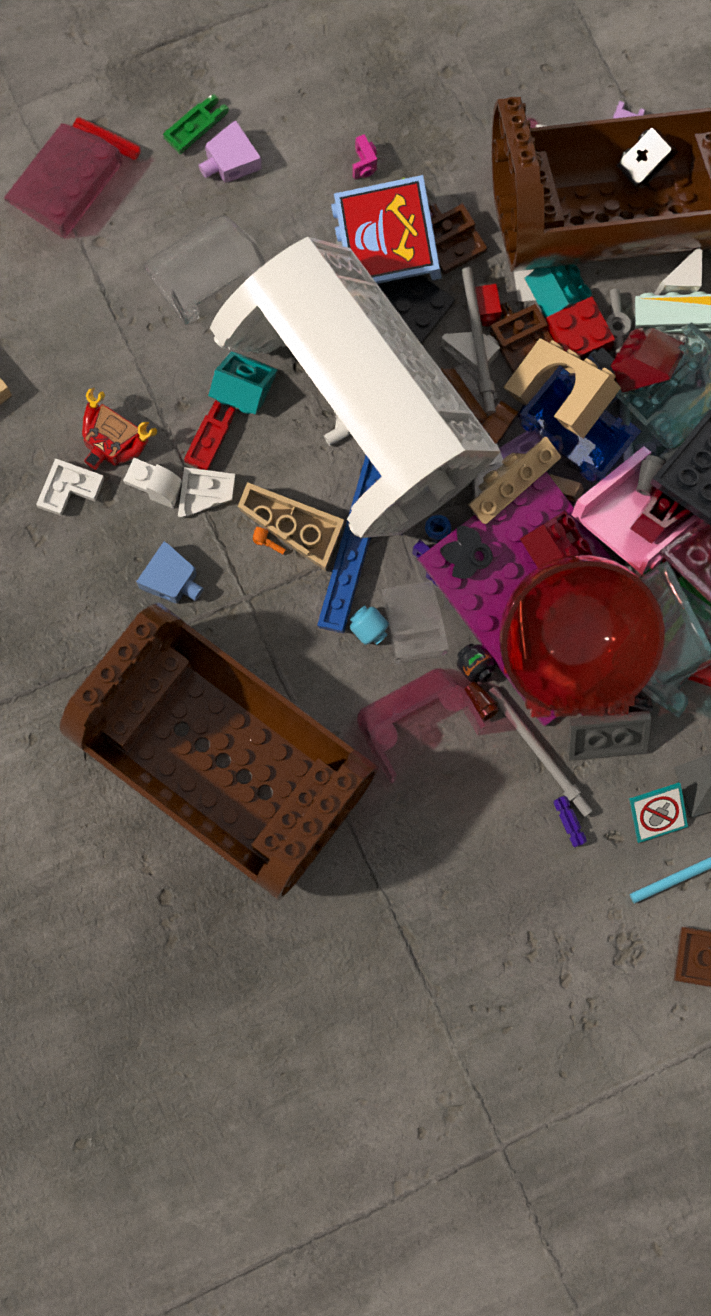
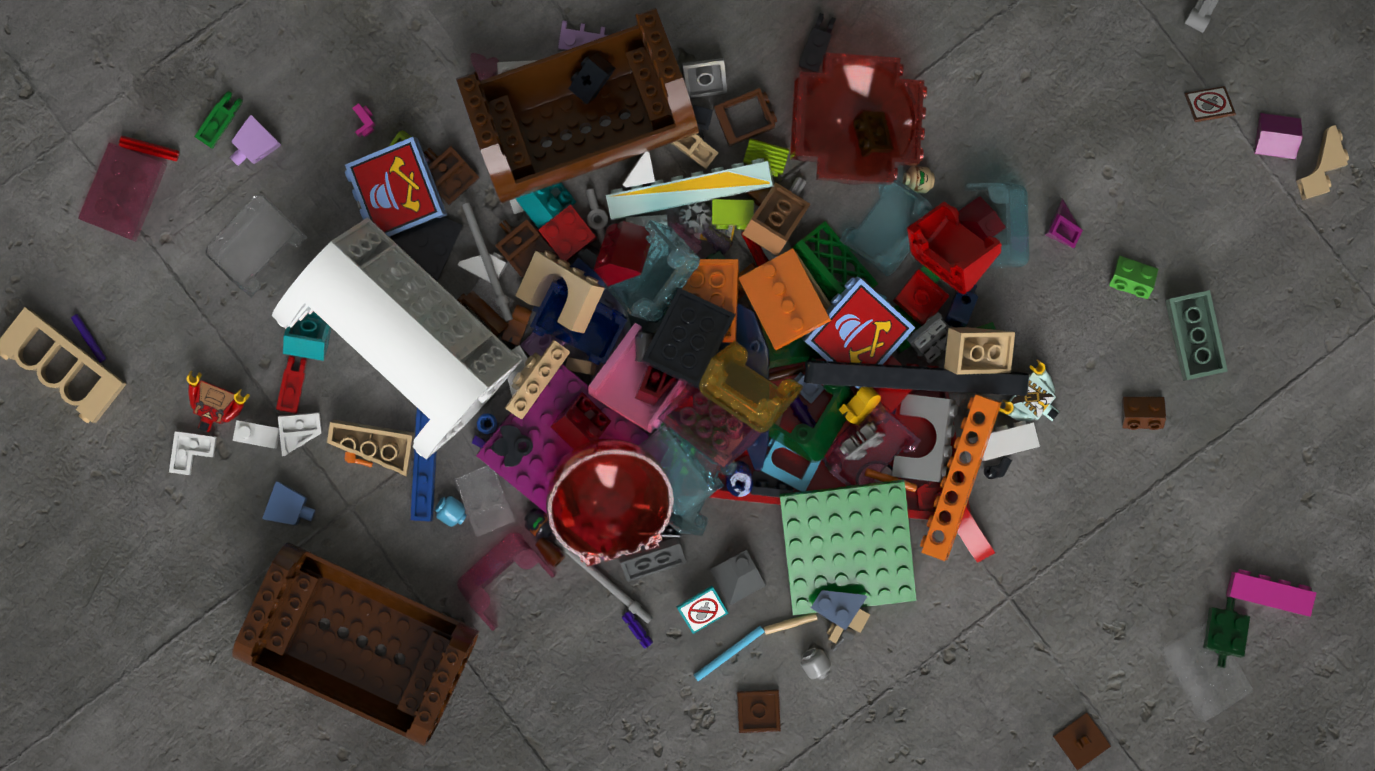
camera: 10 degrees left, 10 degrees up
red brick [475,284,502,326] -> none

